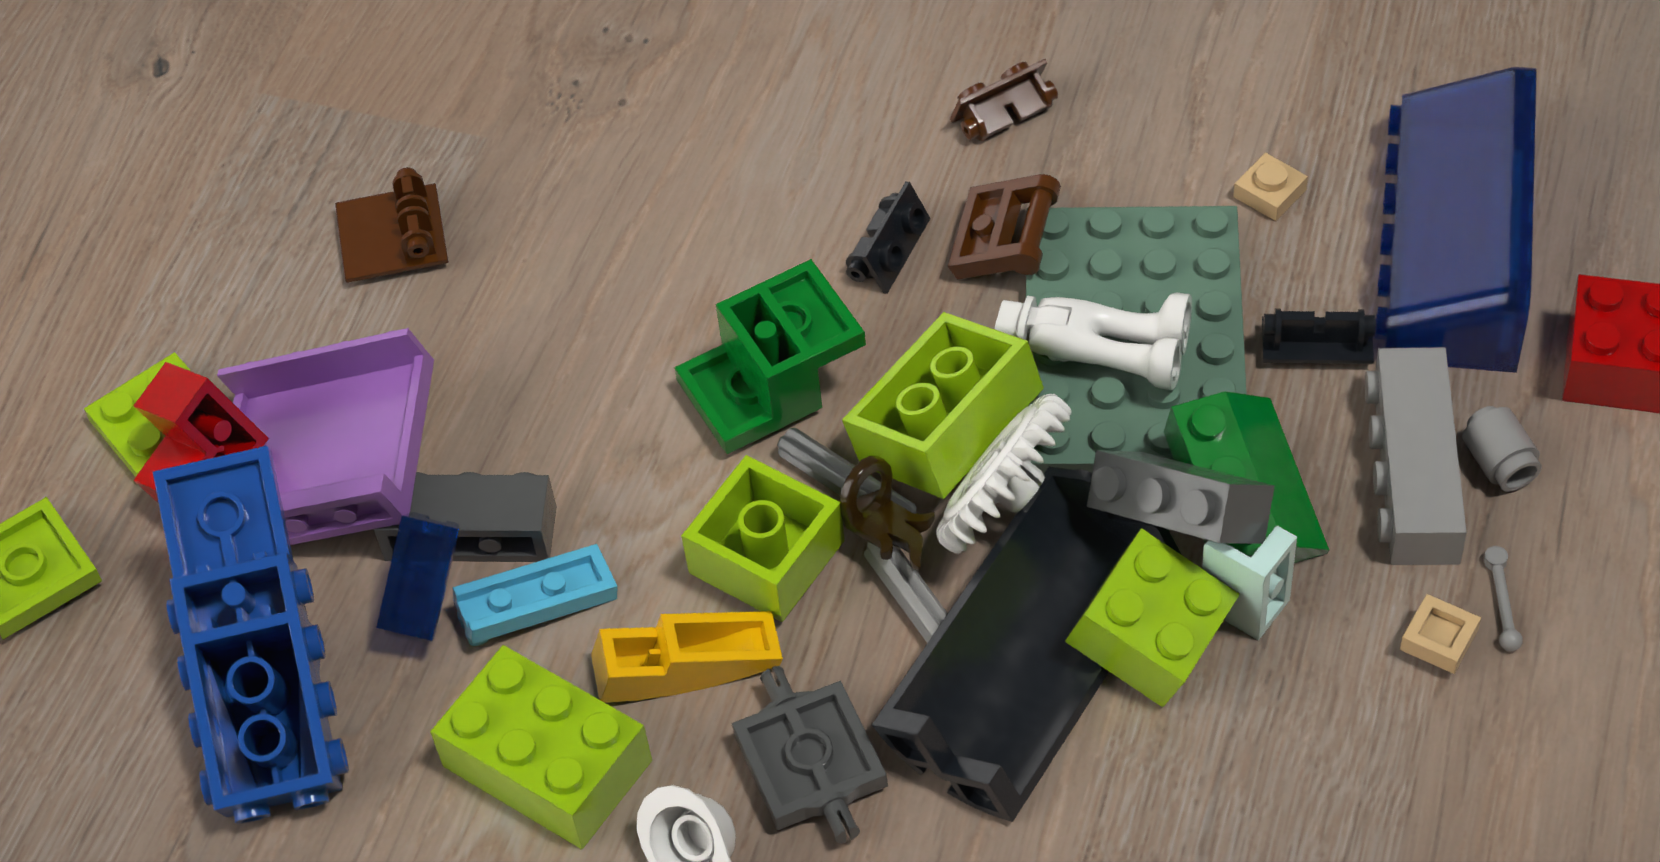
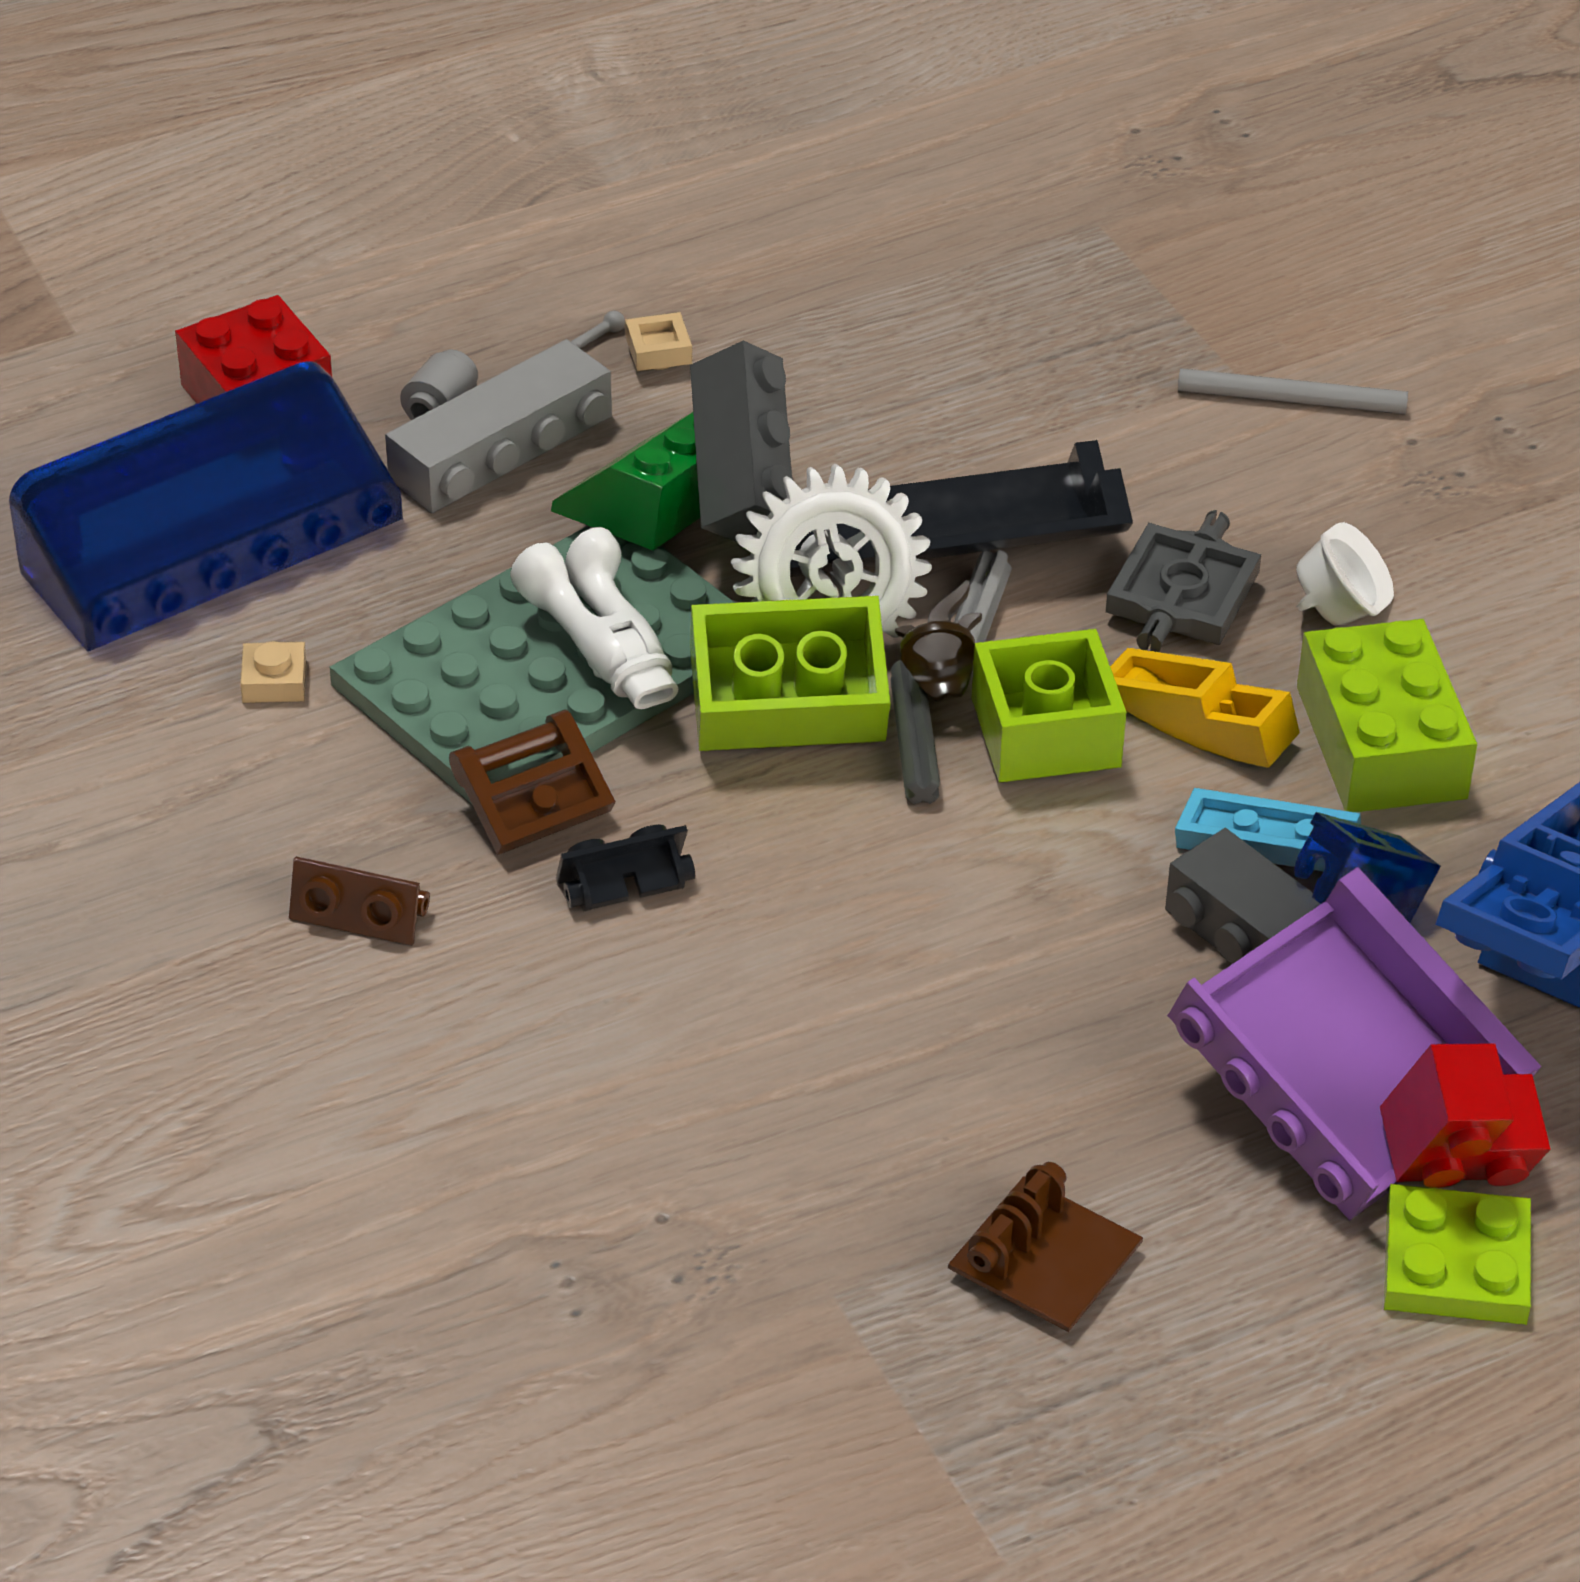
camera: 140 degrees left, 10 degrees down
green bracket [674,259,866,454] -> none
lime brick [1065,528,1240,708] -> none
black hinge [1262,308,1376,364] -> none

